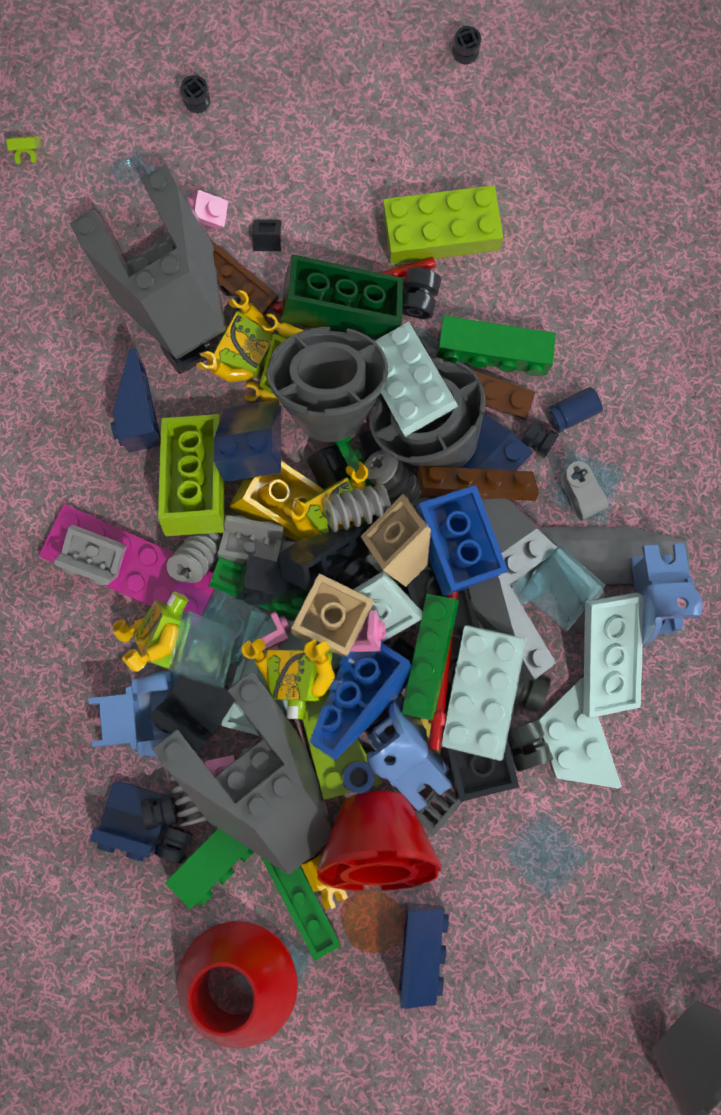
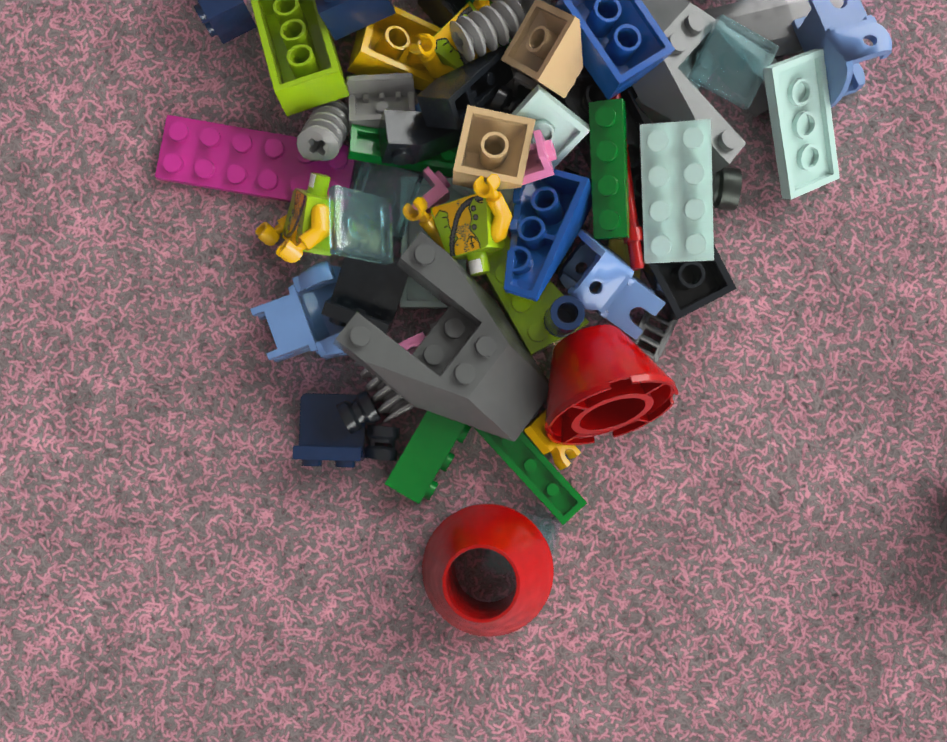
camera: 15 degrees left, 5 degrees up
light grey bracket [54,525,127,585] -> none
clear orange tile [343,890,404,954] -> none
dark blue slope [398,902,449,1009] -> none
clear light blue tile [504,813,590,900] -> none
pearl dark grey wheel [507,719,553,772] -> none
light aqua wing [539,678,622,789] -> none

